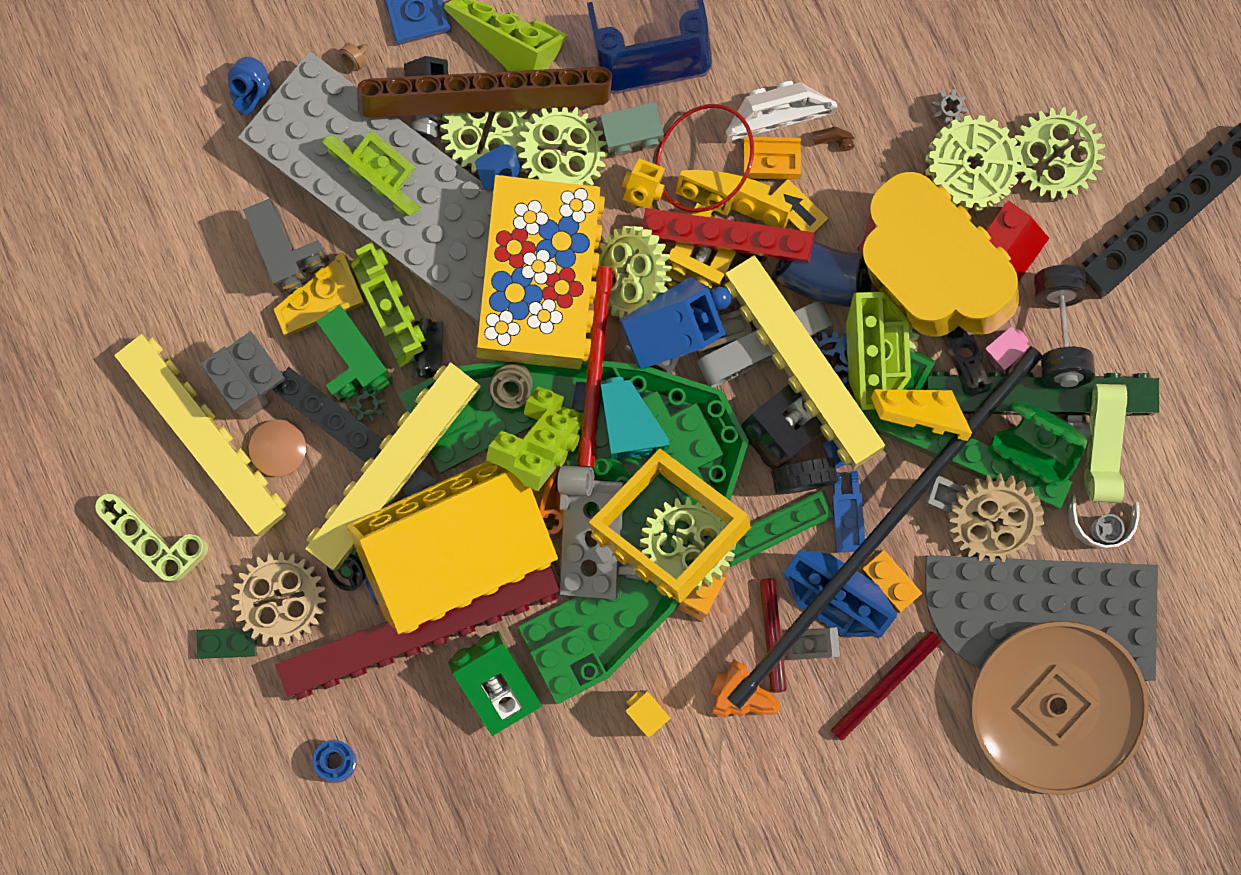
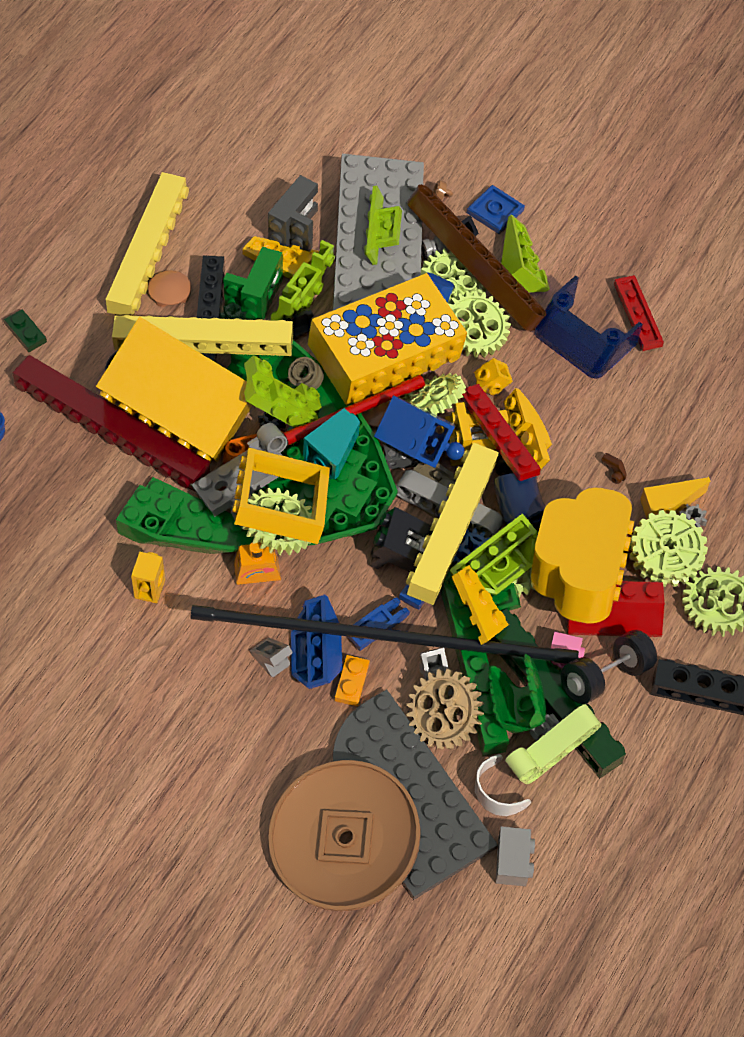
camera: 50 degrees right, 25 degrees down
yellowish green beam [95,494,208,582] -> none
dark grey brick [200,331,286,419] -> none
blue head [228,57,270,116] -> none
tan gear [231,552,327,647] -> none
green brick [448,630,542,736] -> none
sand green brick [600,102,664,156] -> none
red piece [655,104,754,213] -> none
orange rock [710,659,781,717] -> none
white wedge [725,81,837,143] -> none
green tile [727,491,834,567] -> none
light orange plate [743,136,801,179] -> none
dark red axle [760,578,787,693] -> none
yellow tile [771,179,828,233] -> none
black tyre [771,458,838,495] -> none
dark red axle [831,631,941,741] -> none
black piece [942,326,993,395] -> none
light grey wheel [1090,514,1124,544] -> none
none -> light grey brick [496,826,535,886]
none -> yellow slope [640,477,710,520]

